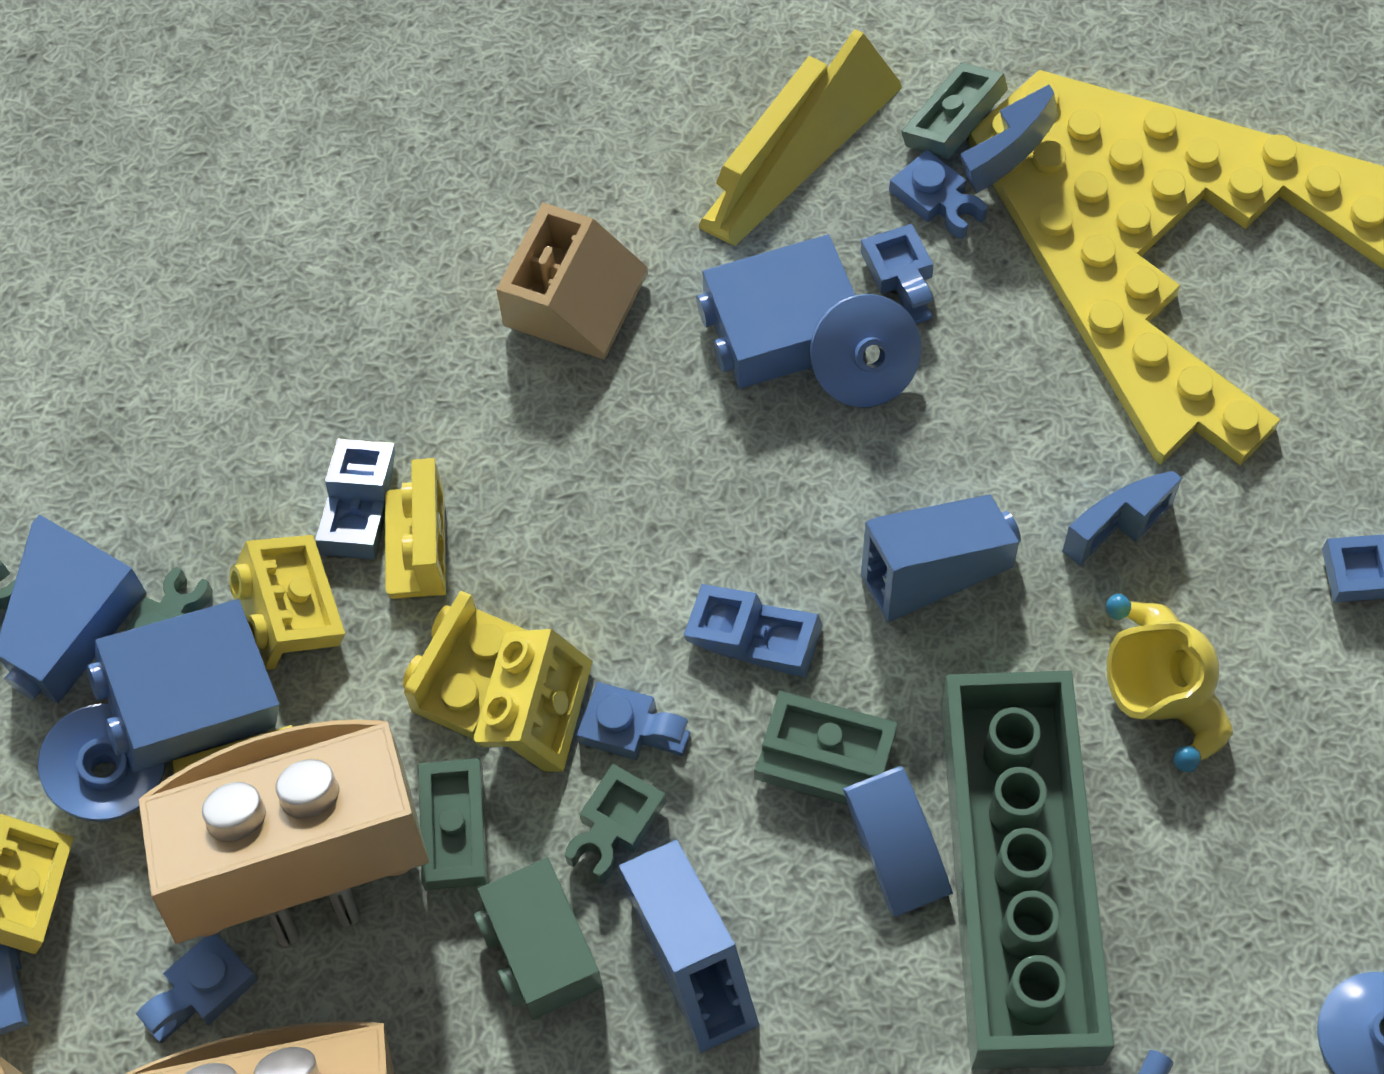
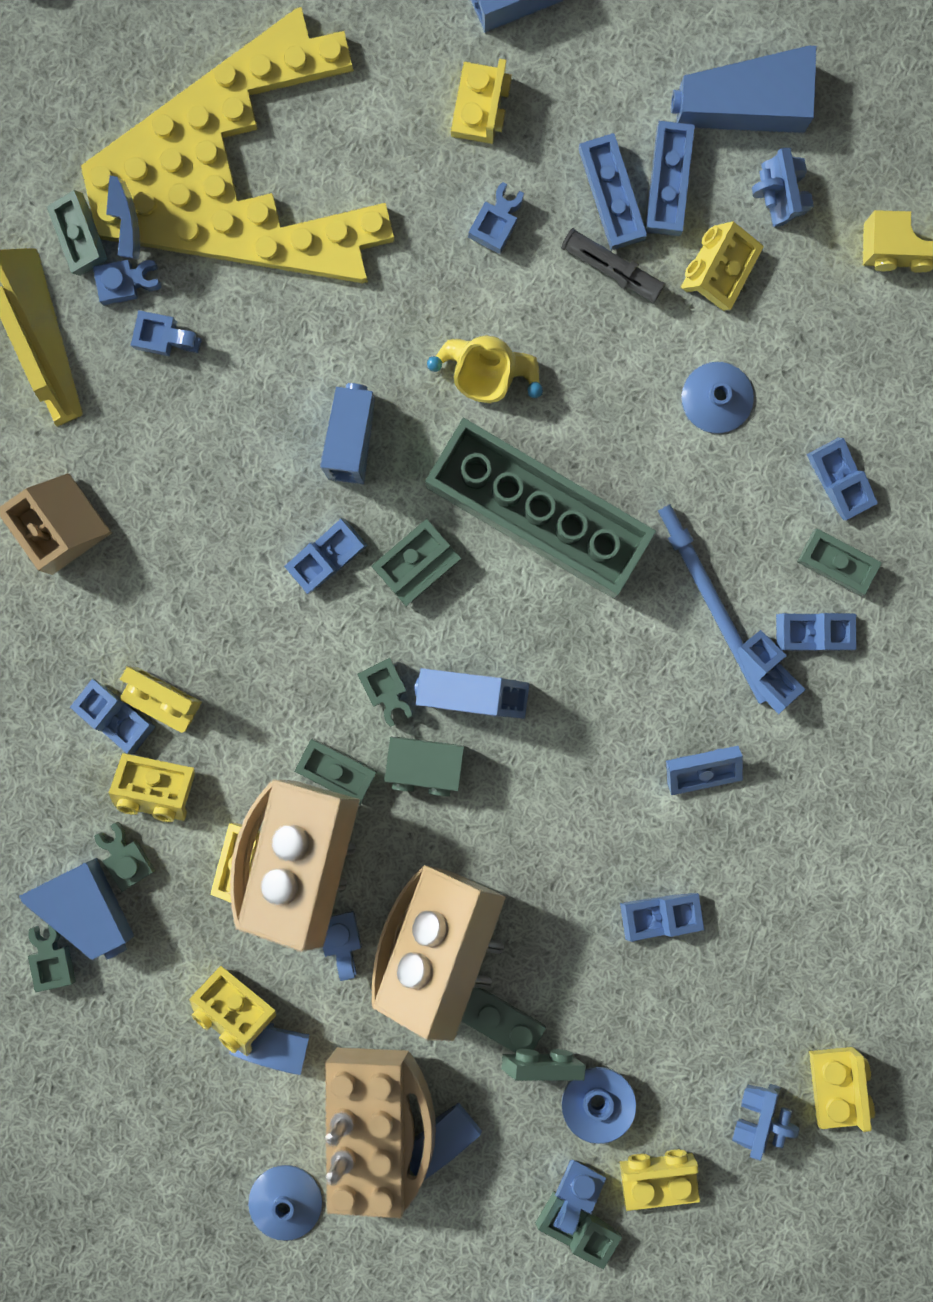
camera: 60 degrees left, 25 degrees up
medium blue dish [38,704,165,822] -> none
medium blue brick [87,599,280,772] -> none
light yellow bracket [403,591,527,739] -> none
light yellow bracket [474,629,593,772] -> none
medium blue plate [577,682,691,761] -> none
medium blue brick [696,234,865,389] -> none
medium blue dish [810,294,921,407] -> none
medium blue slope [843,766,953,917] -> none
medium blue slope [1062,471,1182,566] -> none

